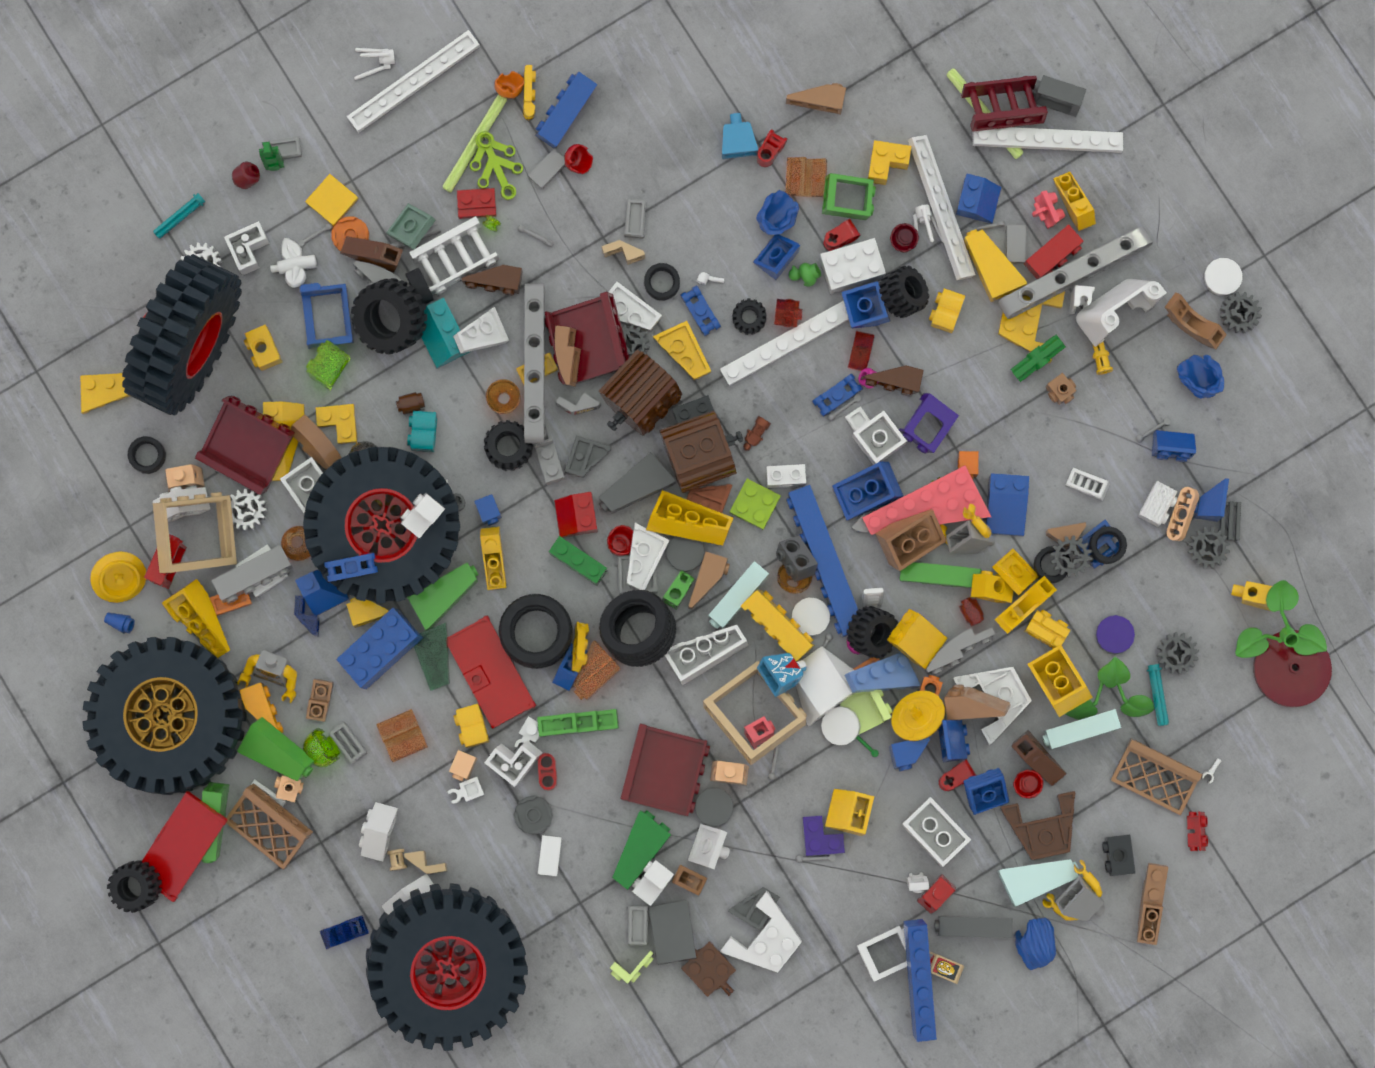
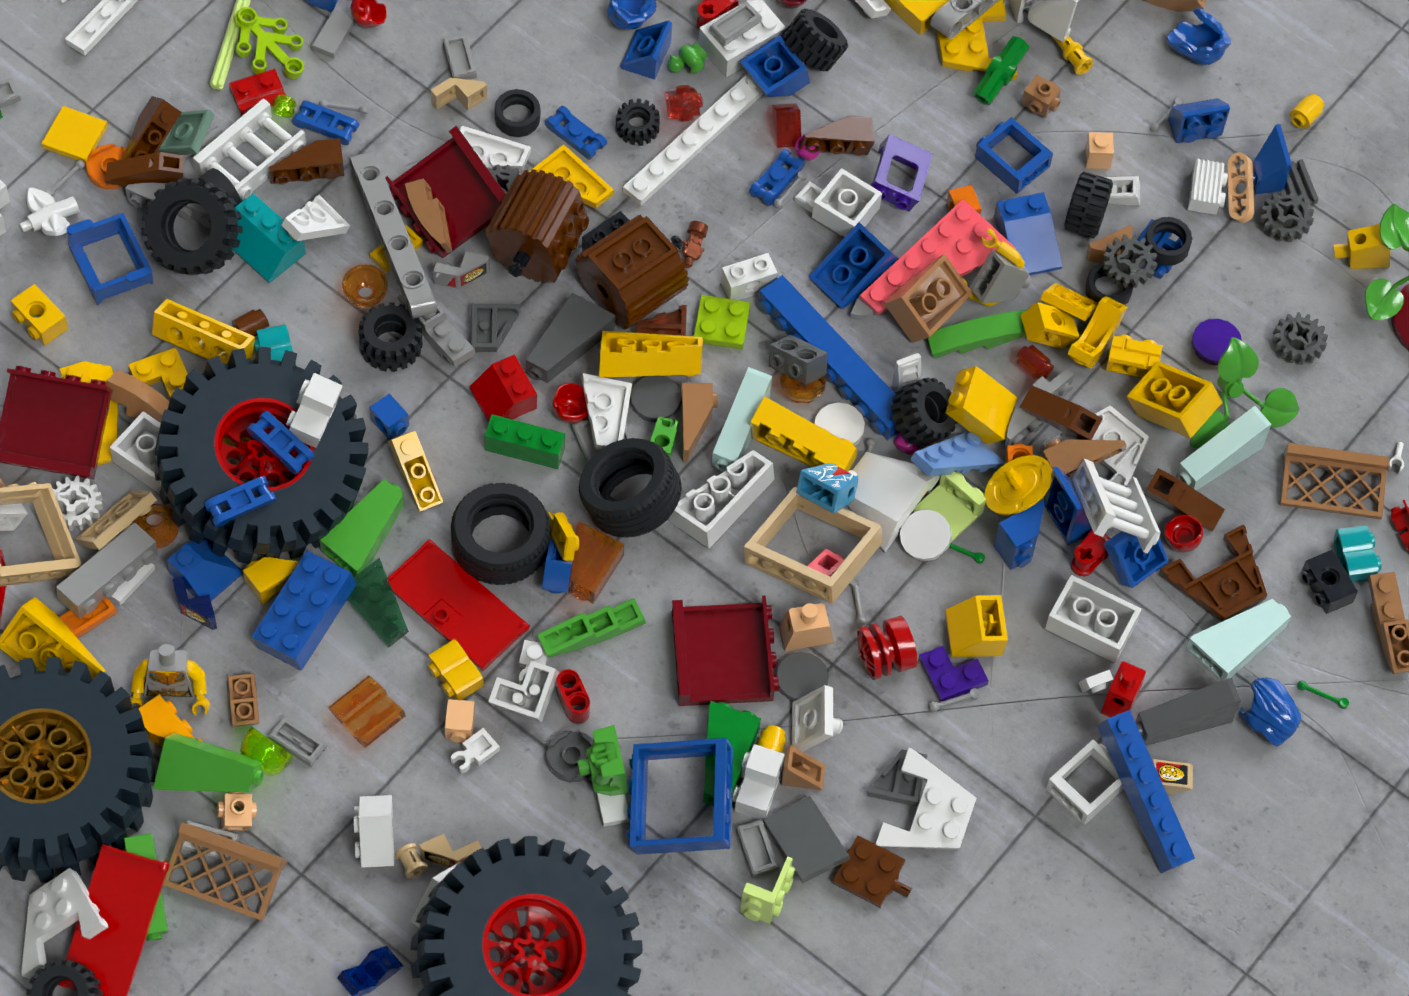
camera: 25 degrees left, 20 degrees down
clear neon green slope [306,340,351,390] -> none
white hand [696,272,724,285] -> none
yellow brick [929,288,965,334] -> none
light grey torso [1042,860,1105,922] -> none
teal axle [1146,664,1169,726] -> none
none -> white wing [21,868,108,979]
none -> tan plate [75,489,157,550]
none -> reddish brown slope [123,96,182,159]
none -> yellow brick [152,299,255,364]
none -> blue plate [247,411,315,475]
none -> blue plate [292,100,360,145]
none -> bright green brick [577,725,628,796]
none -> blue window [626,738,733,855]
none -> light grey tile [709,1,762,46]
none -> yellow brick [757,725,786,753]
none -> red wheel [856,616,918,680]
none -> blue window [975,117,1053,194]
none -> reddish brown slope [1019,385,1103,440]
none -> black tyre [1064,171,1113,239]
none -> white fence [1072,459,1160,553]
none -> light nougat brick [1085,132,1114,169]
none -> yellow brick [1290,94,1325,129]
none -> green hinge [1297,680,1349,709]
none -> teal brick [1334,525,1382,582]

